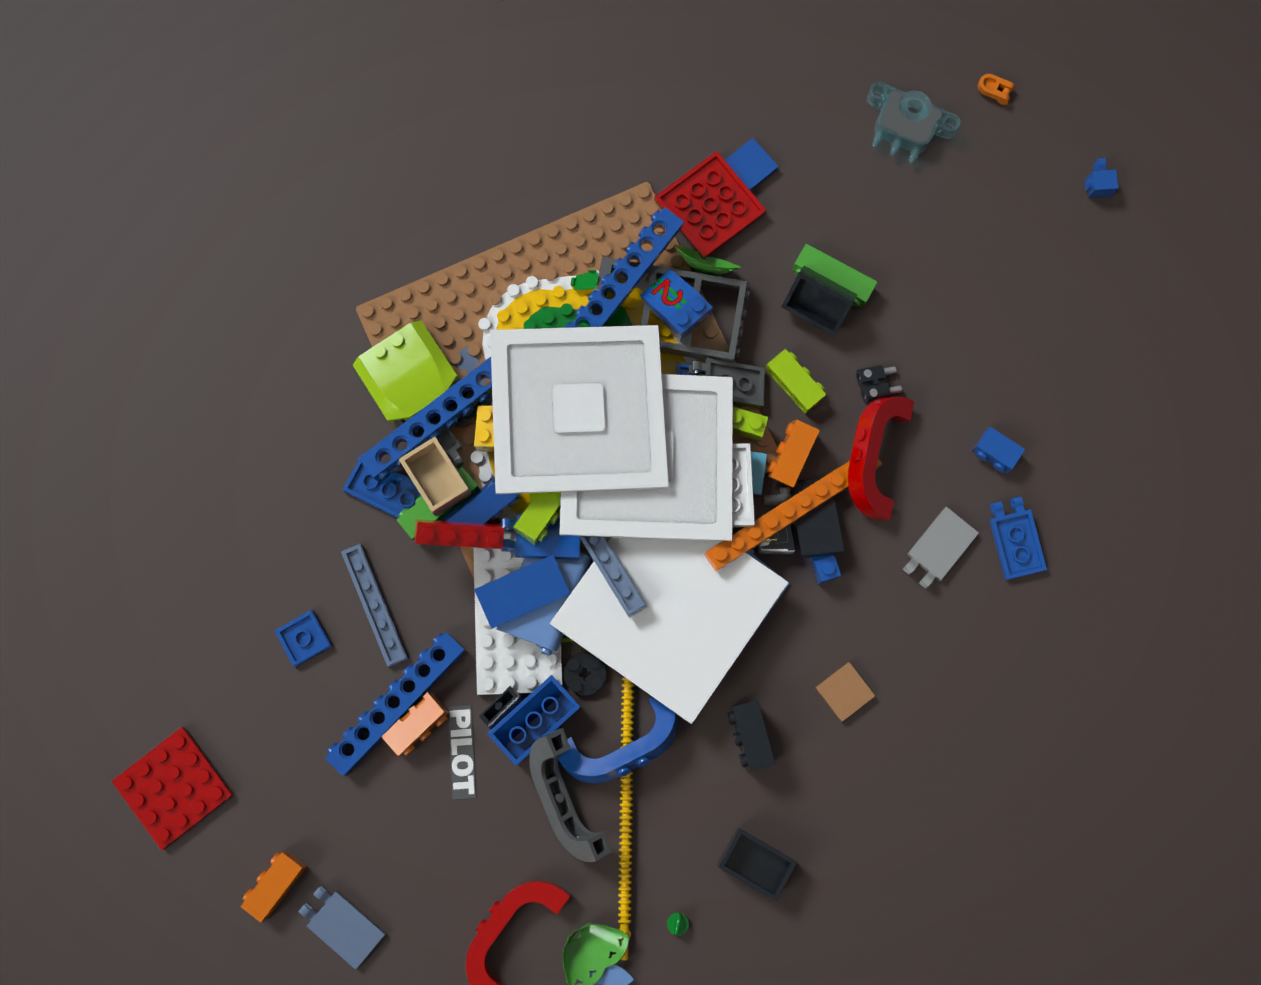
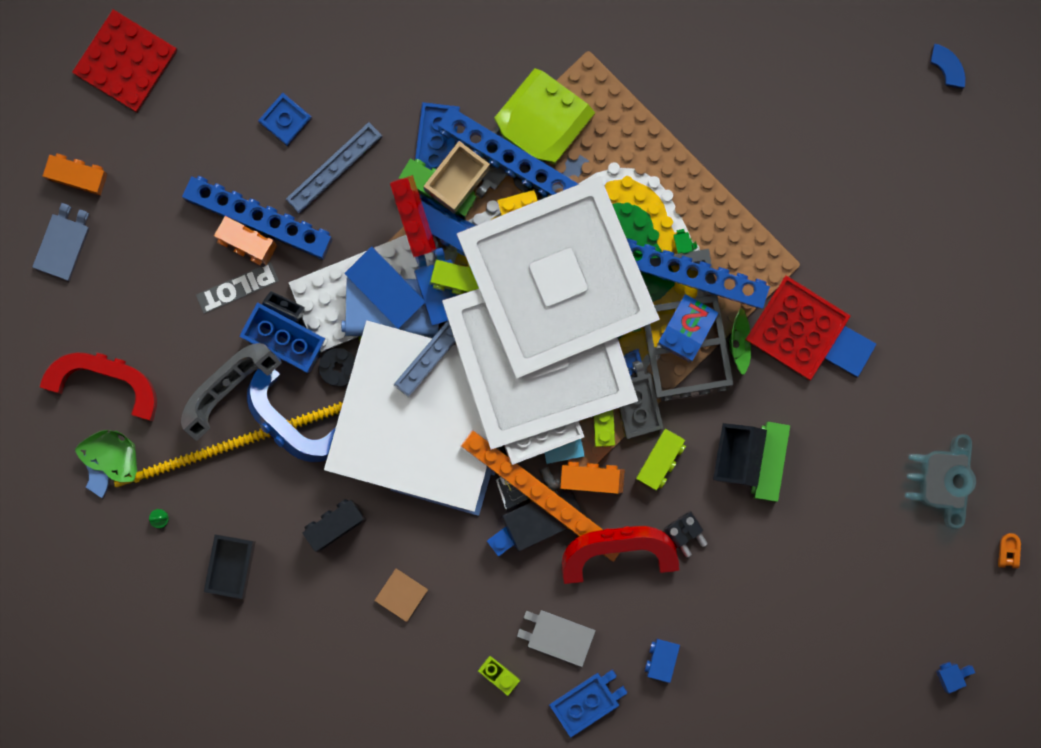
camera: 70 degrees right, 5 degrees up
none -> lime slope [478,656,520,696]

